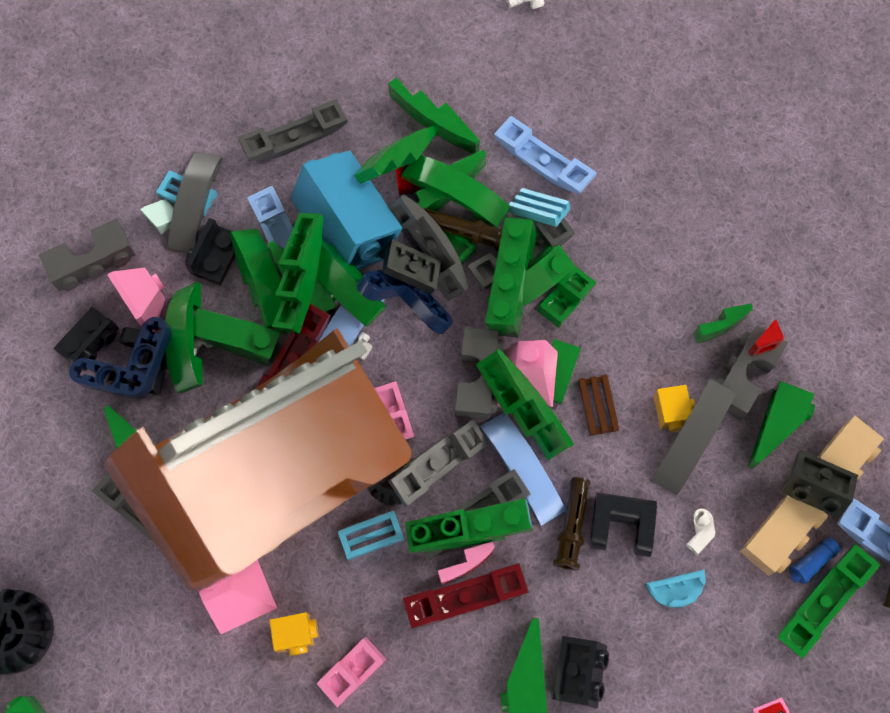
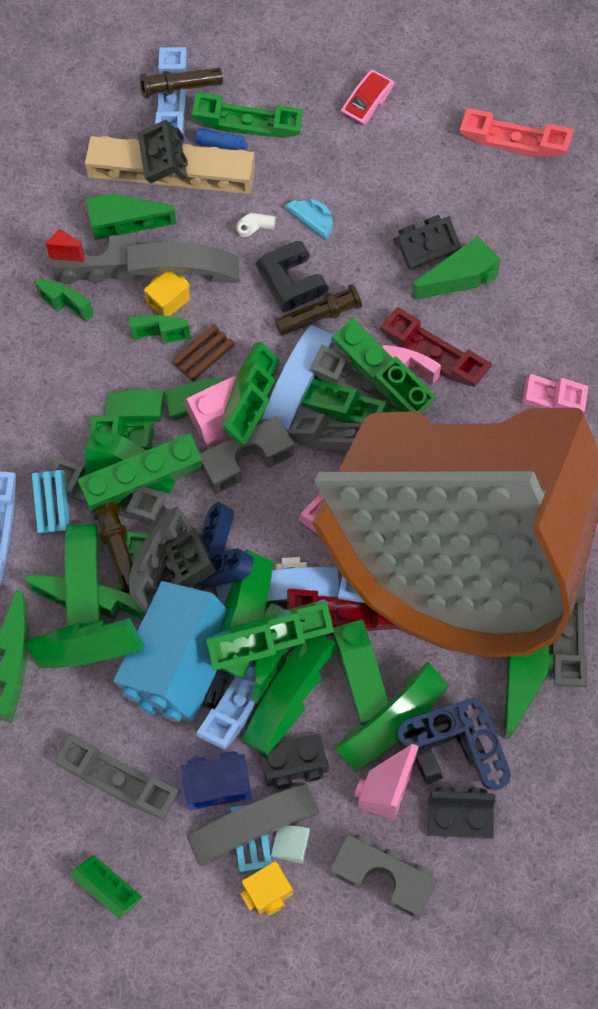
camera: 125 degrees left, 5 degrees down
none -> green plate [71,855,142,919]
none -> green slope [104,389,164,422]
none -> green slope [128,315,191,344]
none -> clear blue brick [180,751,252,811]
none -> yellow brick [240,861,293,916]
none -> green slope [301,379,404,423]

